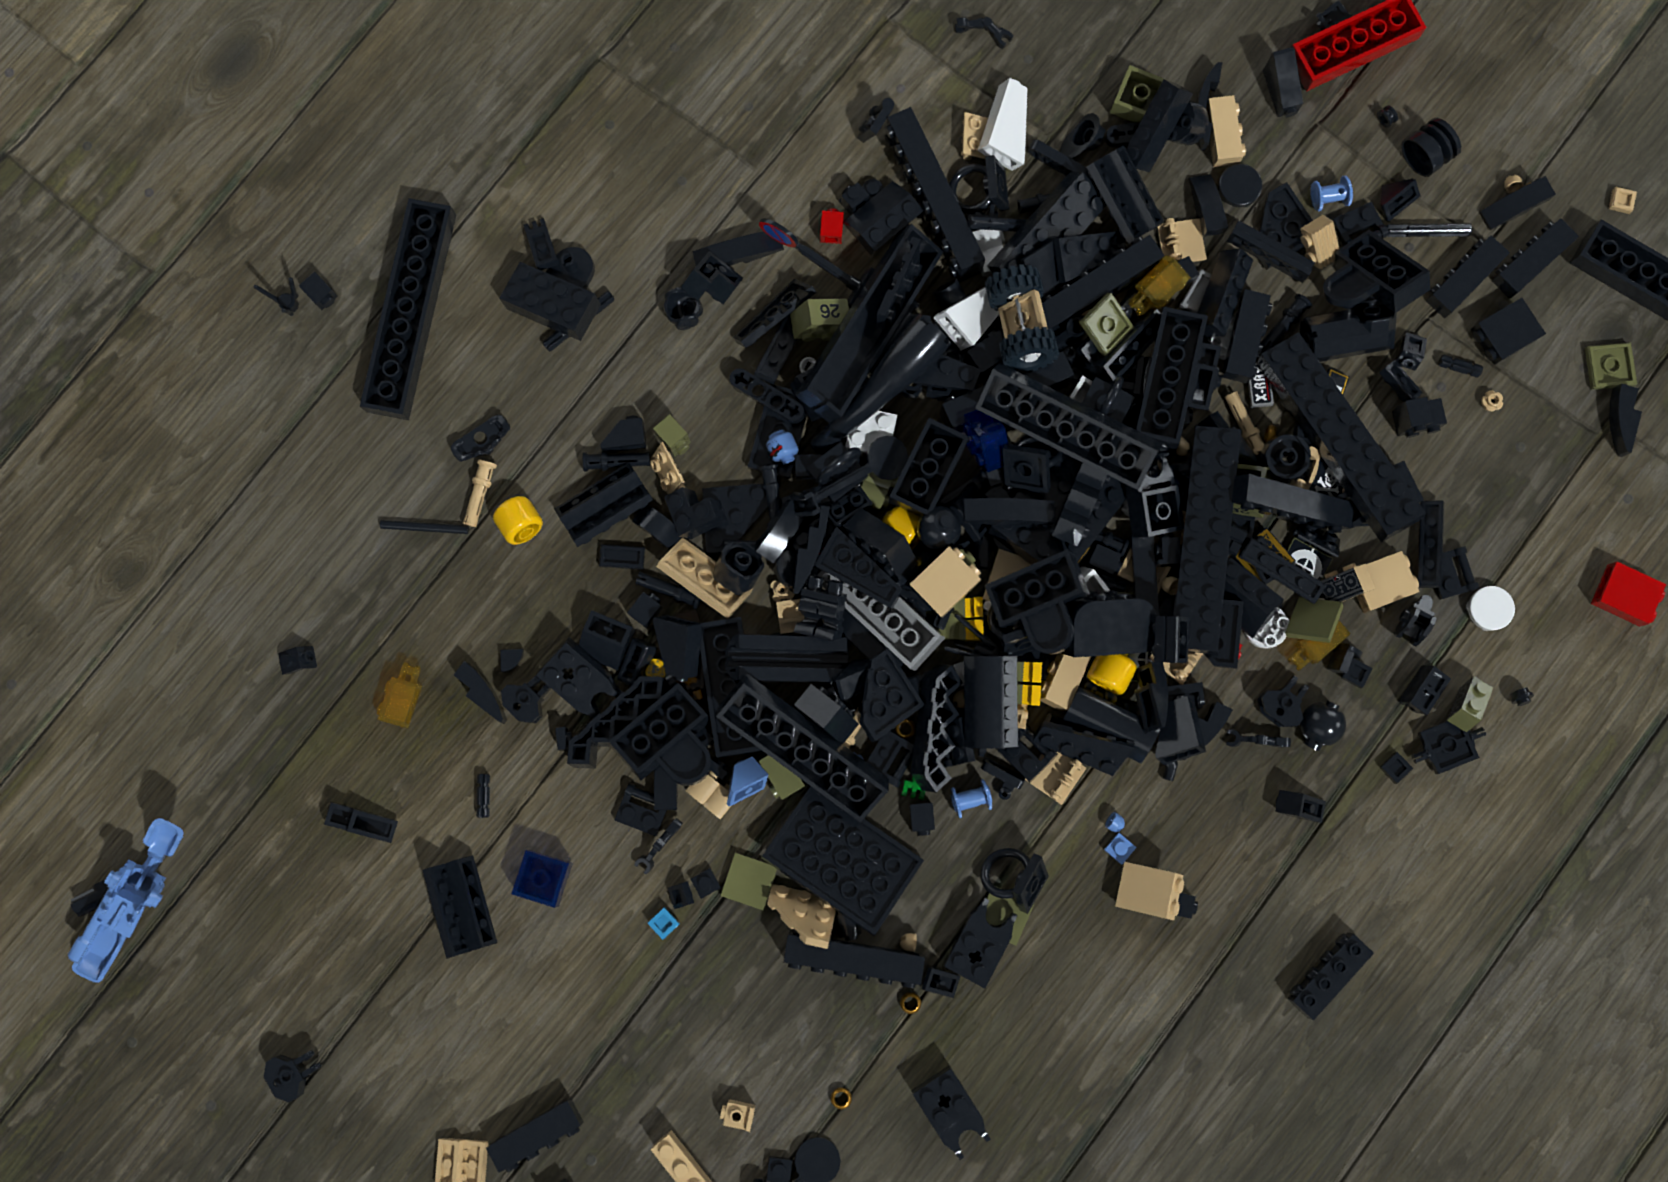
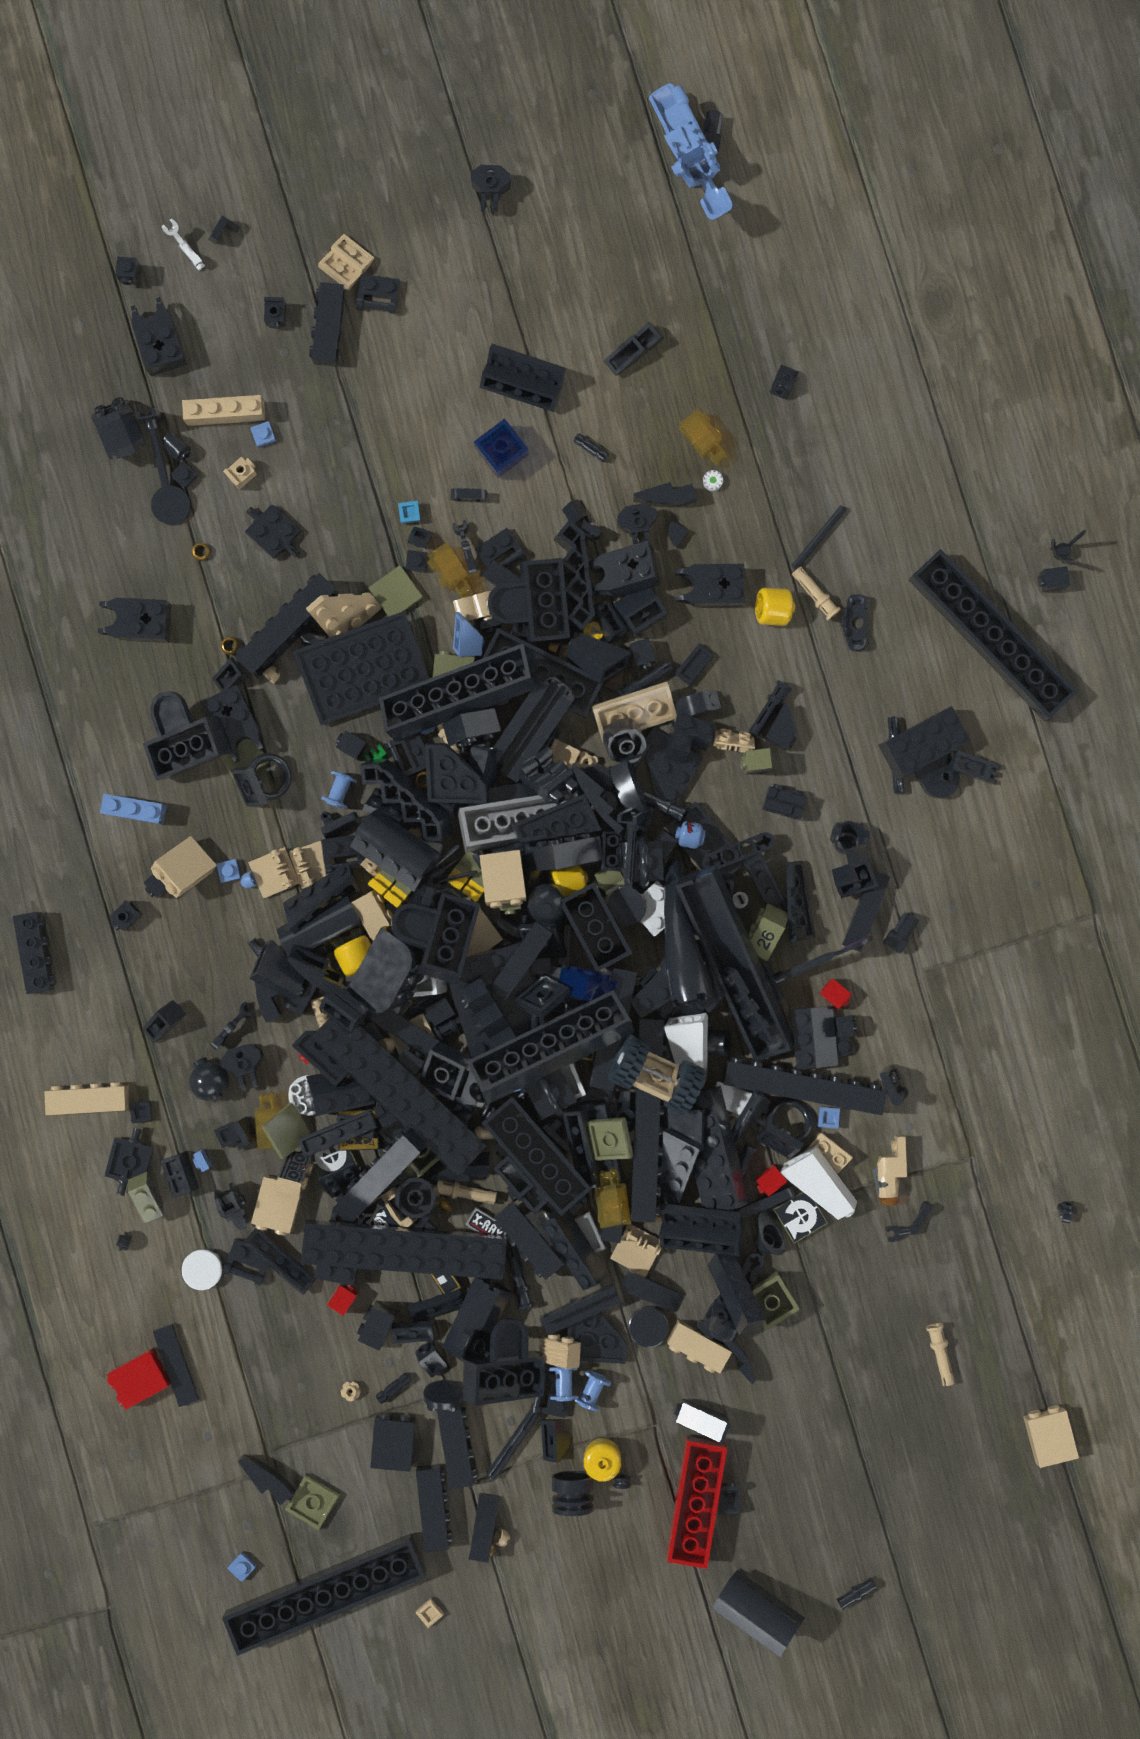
camera: 125 degrees right, 5 degrees up
black brick [554,462,653,547] -> none
none -> tan brick [44,1082,130,1115]
none -> medium blue brick [100,794,167,825]
none -> black brick [109,900,143,931]
none -> black brick [143,691,231,781]
none -> black tile [153,1323,199,1407]
none -> medium blue plate [193,1149,213,1172]
none -> black plate [245,504,301,560]
none -> tan hinge [248,847,300,899]
none -> medium blue plate [250,421,276,448]
none -> red brick [327,1284,358,1316]
none -> black plate [356,274,400,314]
none -> black hinge [408,1290,464,1322]
none -> black tile [423,1380,463,1412]
none -> clear yellow brick [427,543,473,599]
none -> black beam [450,488,488,503]
none -> medium blue hose [550,1366,578,1401]
none -> black slope [562,499,589,524]
none -> yellow head [584,1438,621,1482]
none -> black brick [675,564,745,607]
none -> white tile [703,470,723,491]
none -> red brick [755,1164,787,1196]
none -> black brick [762,784,807,821]
none -> tile [773,1191,828,1244]
none -> medium blue plate [818,1106,840,1129]
none -> tan plate [872,1135,907,1206]
none -> black piece [883,912,919,954]

